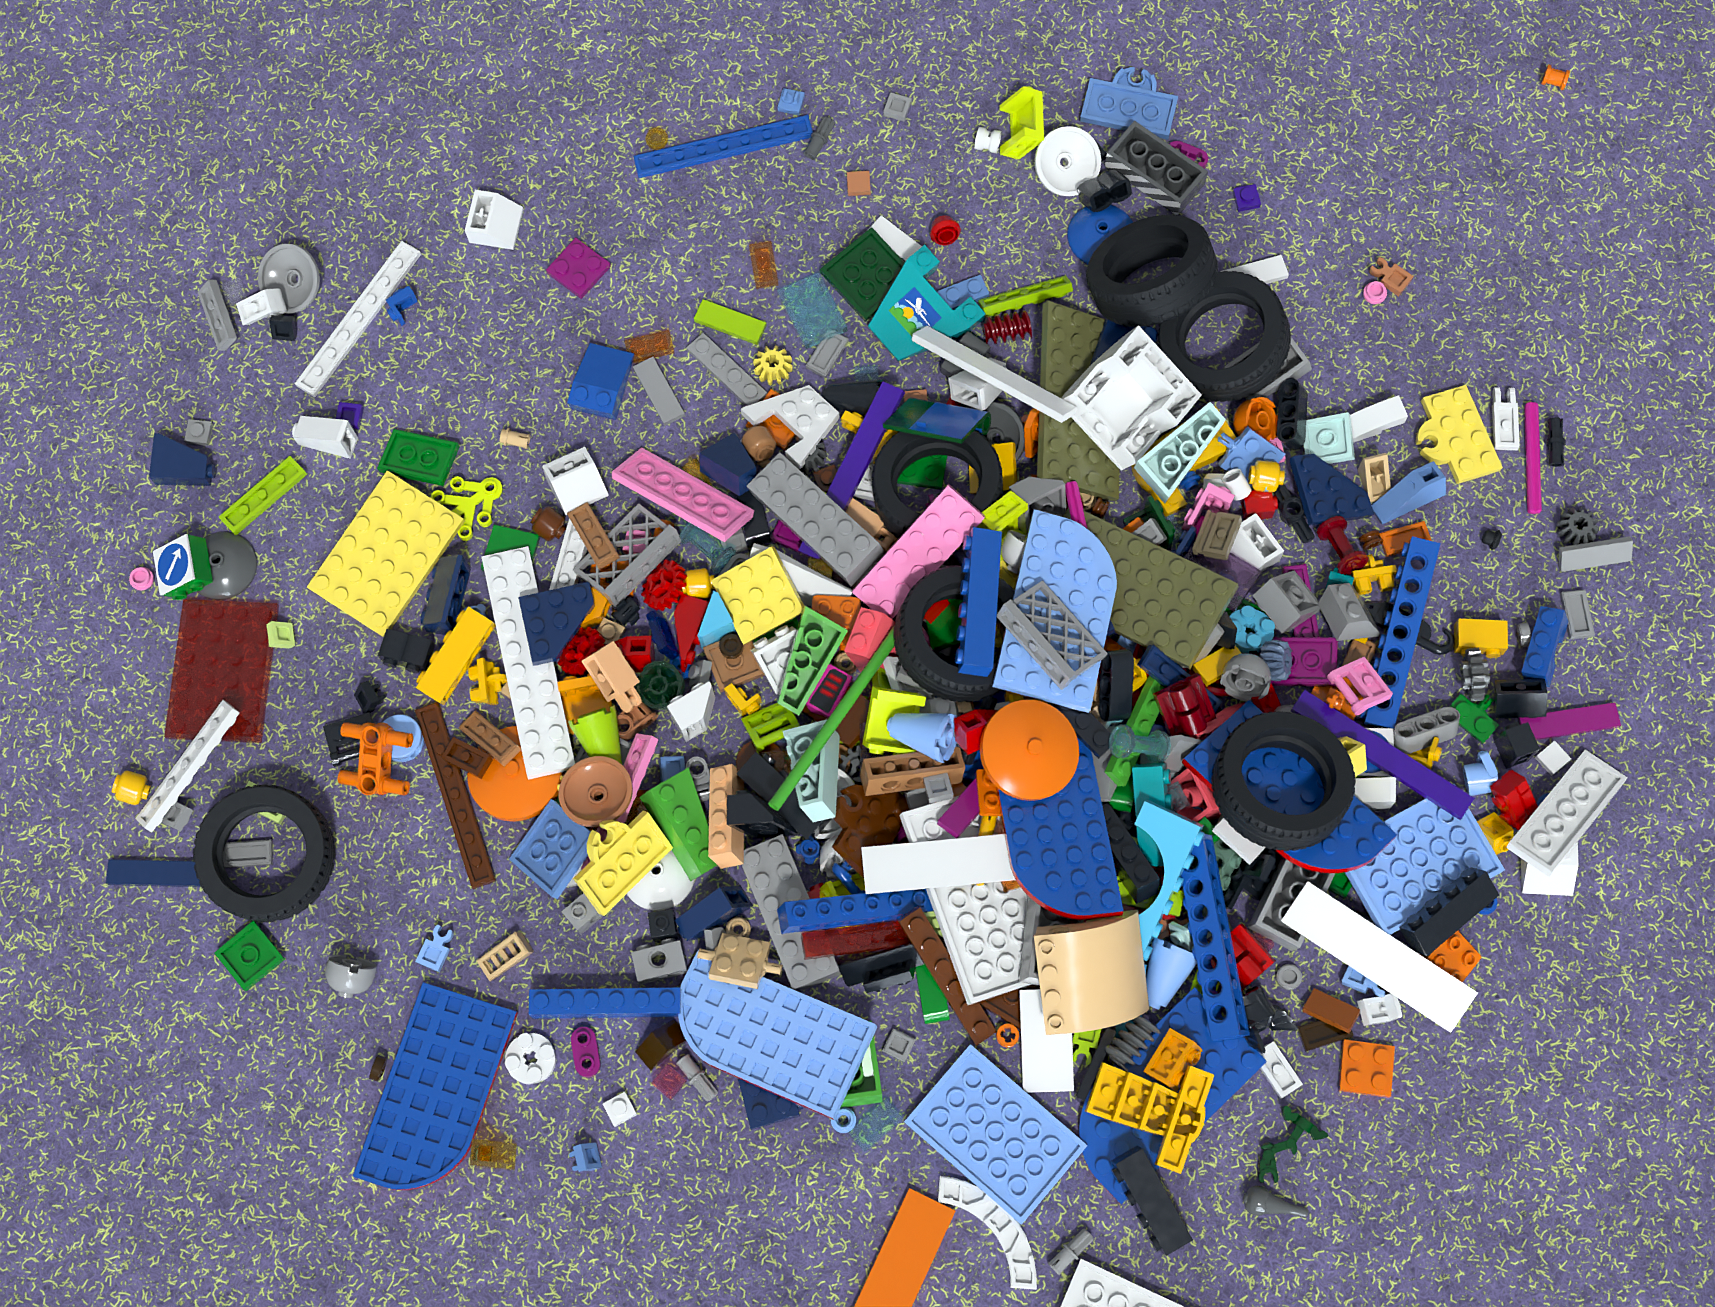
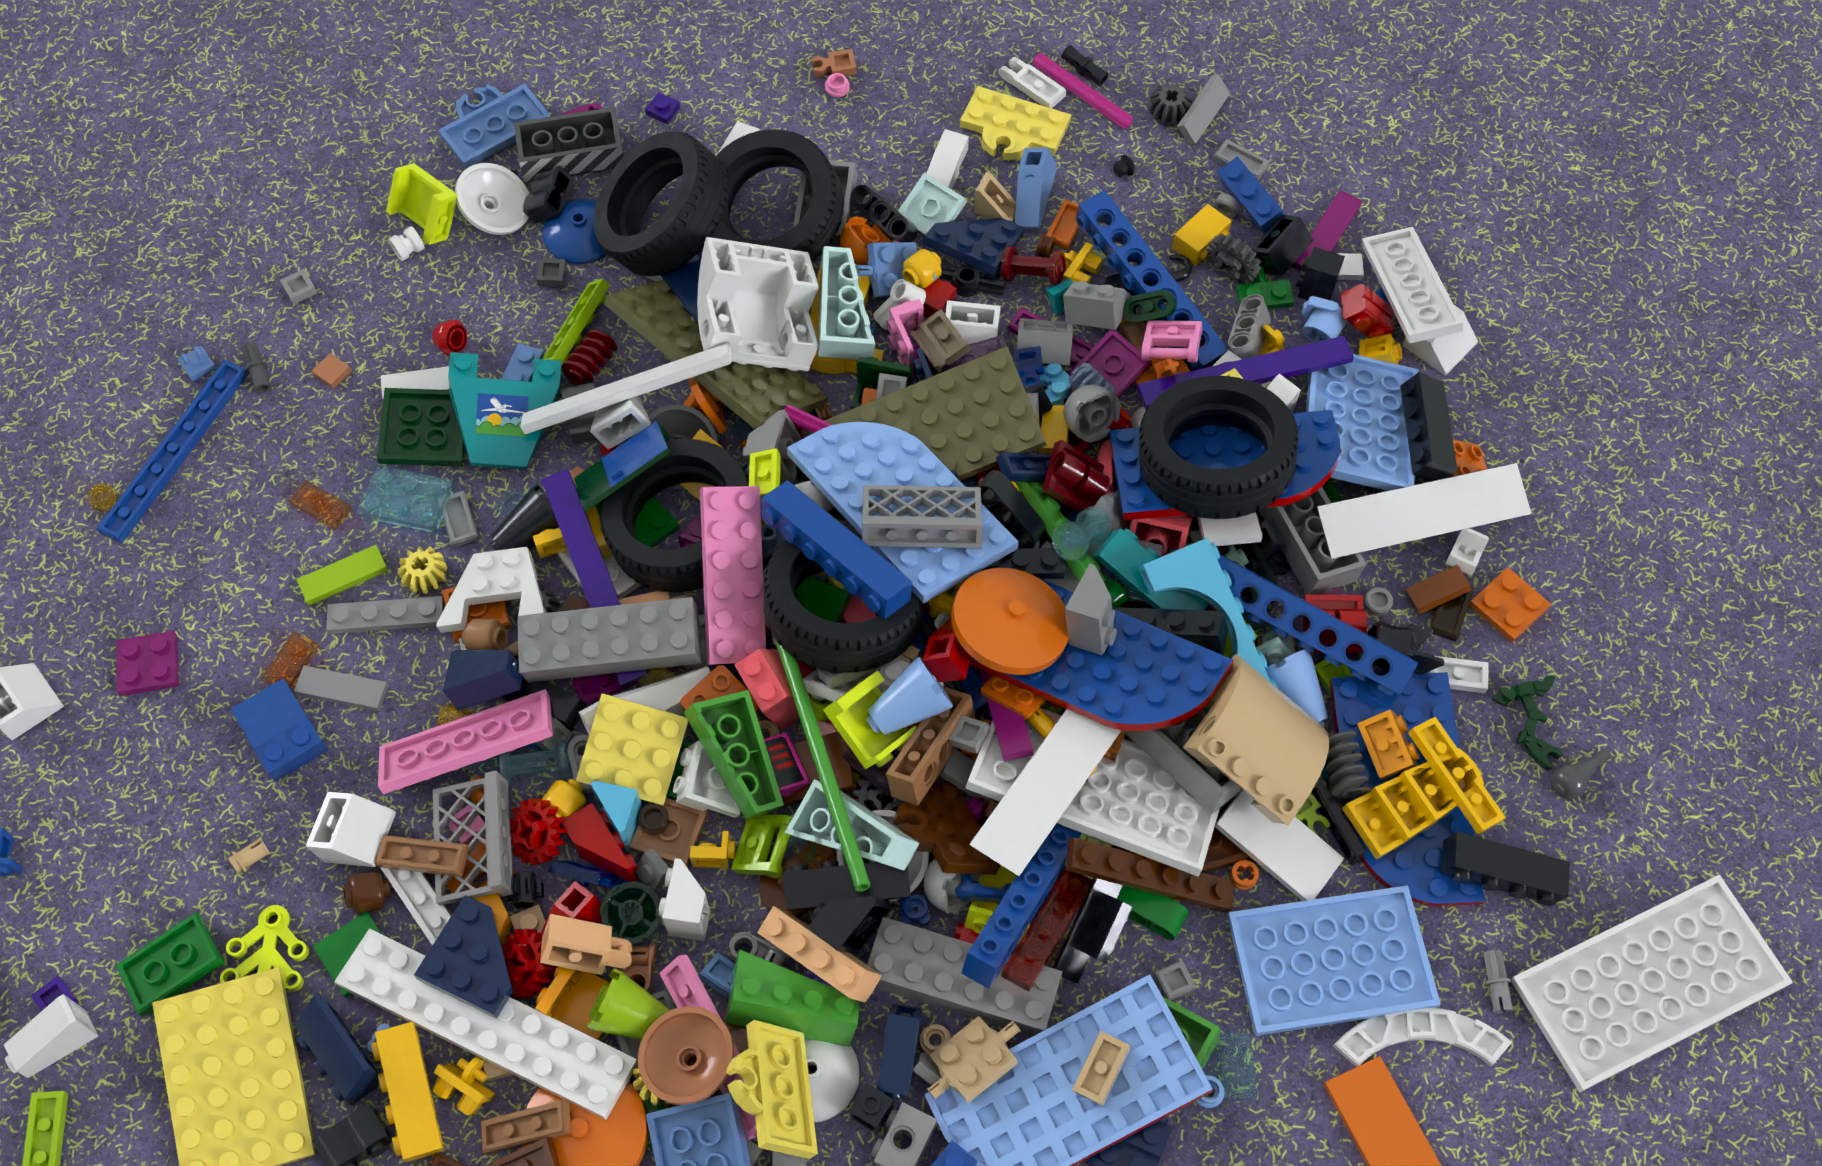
camera: 55 degrees left, 10 degrees down
light blue plate [1342,966,1385,997] -> none
none -> dark grey plate [536,258,567,287]
none -> clear blue plate [1014,346,1044,386]
none -> light grey slope [1065,564,1117,655]
none -> tan plate [1072,1031,1131,1107]
none -> dark green plate [1123,290,1177,323]

